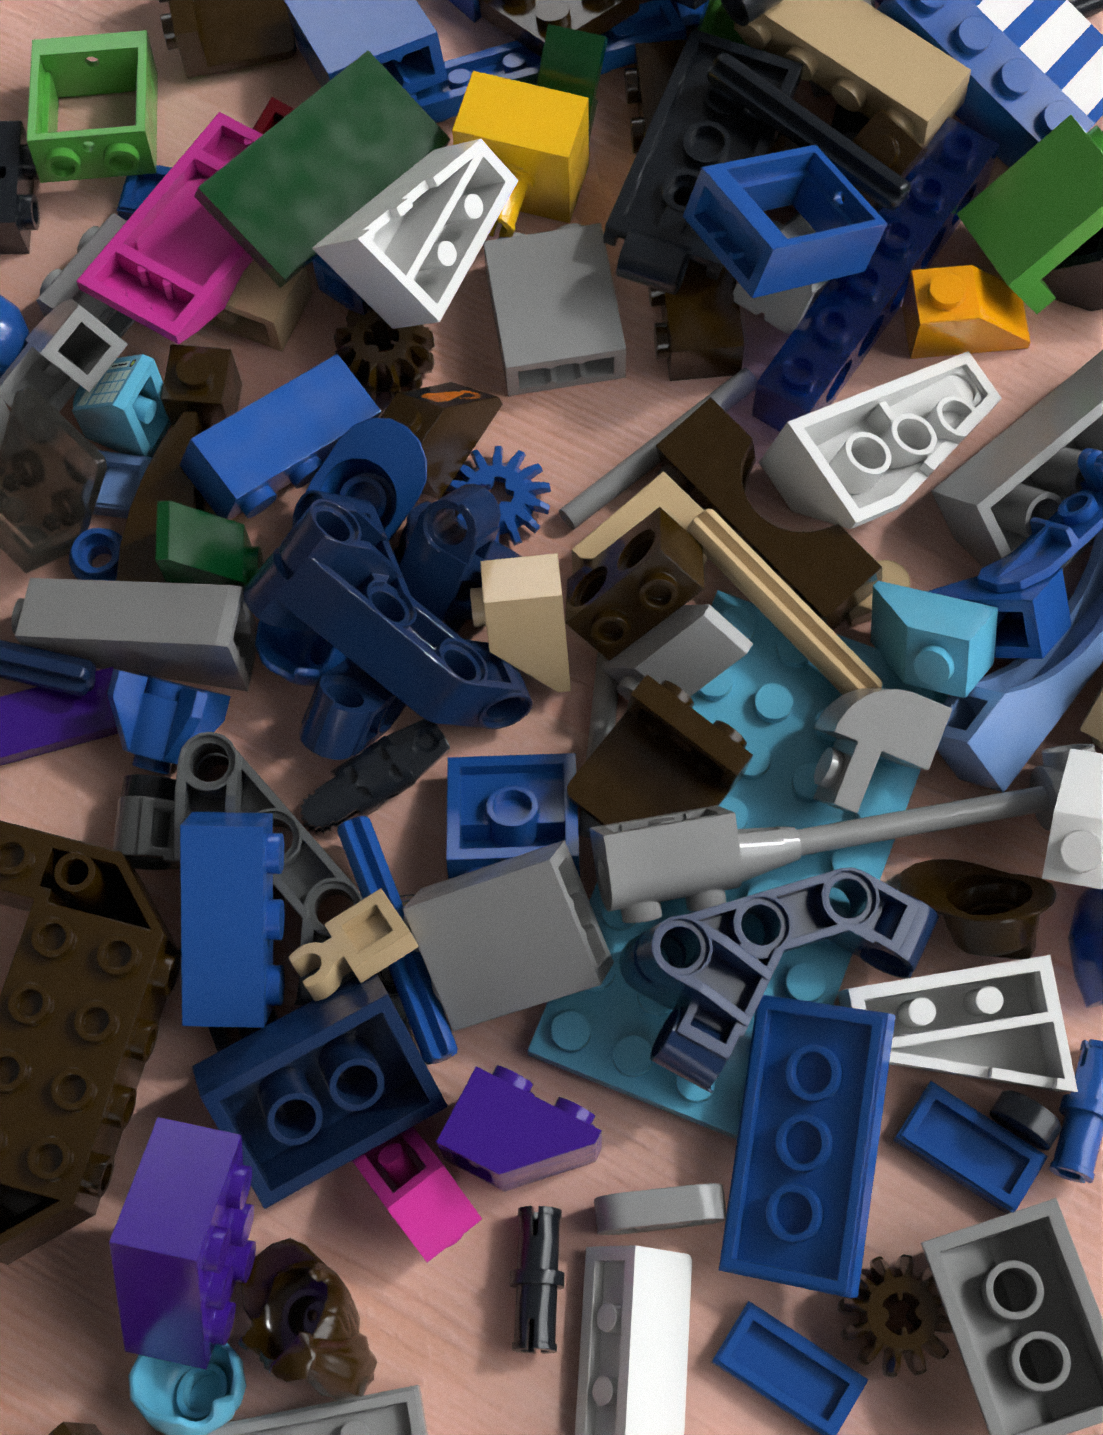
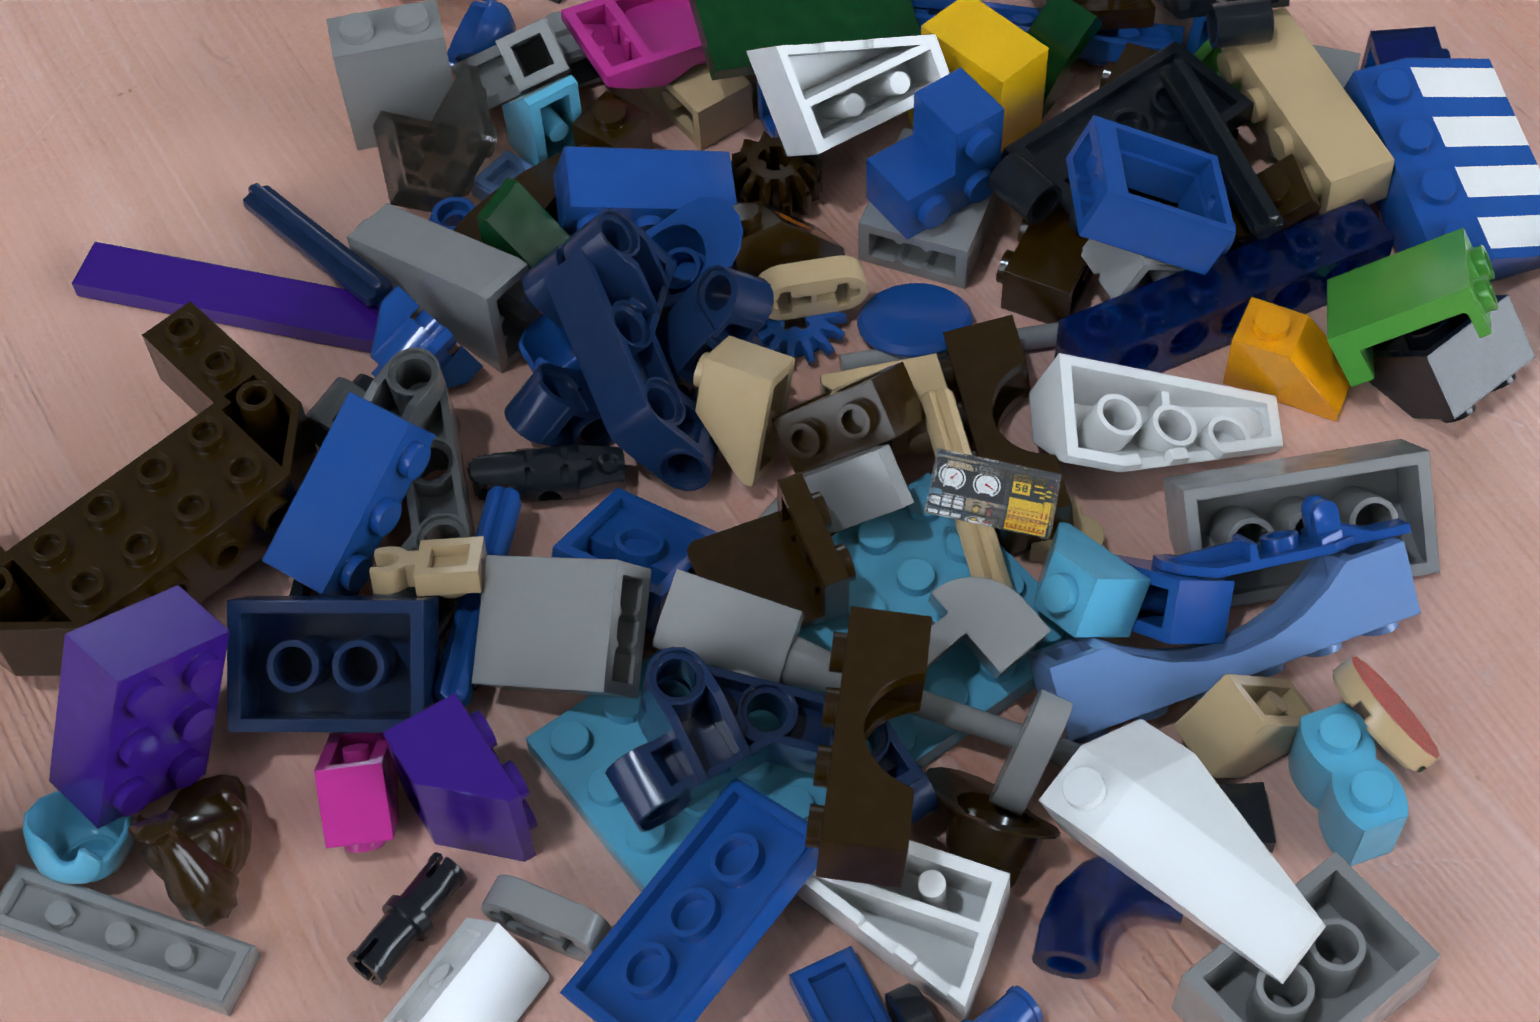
camera: 30 degrees right, 15 degrees down
none -> tan beam [758,255,869,320]
none -> dark brown arch [805,606,932,888]
none -> blue piece [857,283,973,357]
none -> blue brick [866,68,1004,240]
none -> clear tile [924,448,1062,539]
none -> light grey beam [989,688,1073,816]

